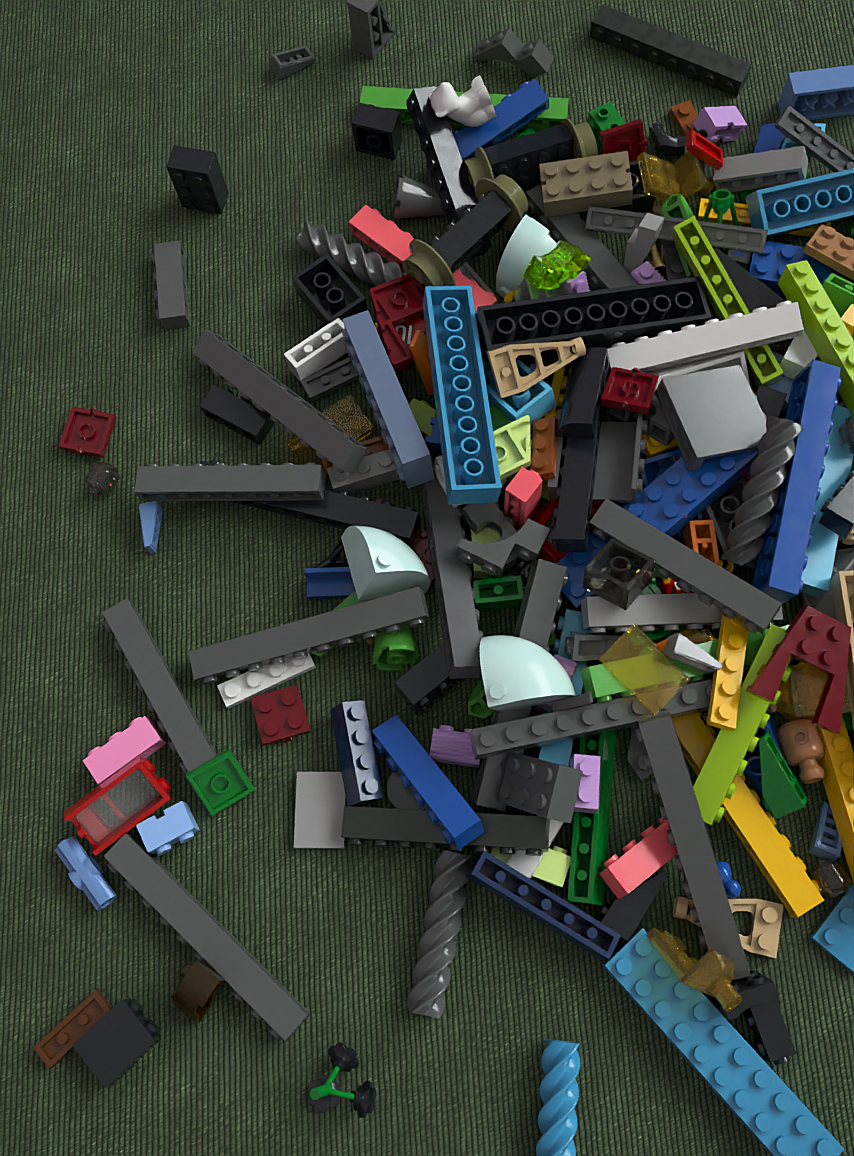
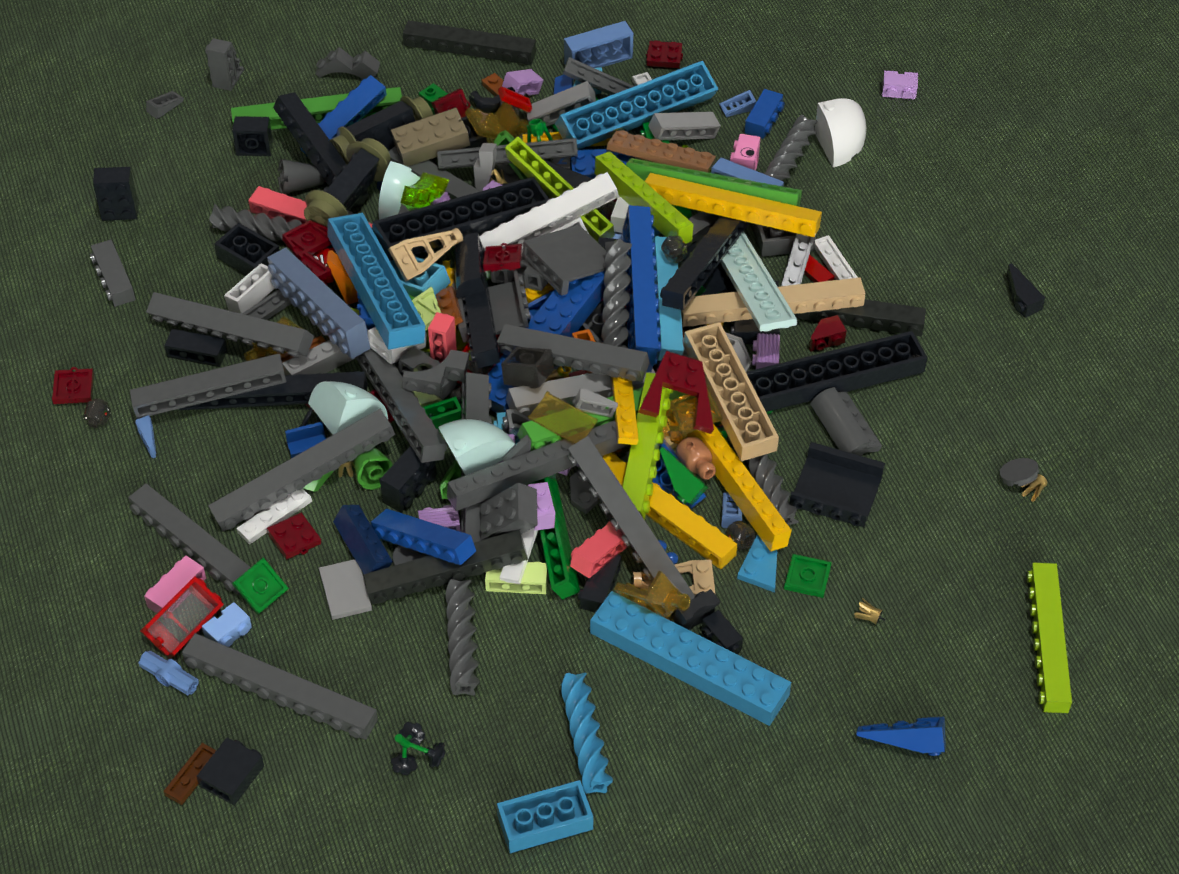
camera: 25 degrees left, 20 degrees down
dark brown brick [171,961,226,1024] -> none
white animal [429,75,497,127] -> none
dark blue brick [466,851,621,960] -> none

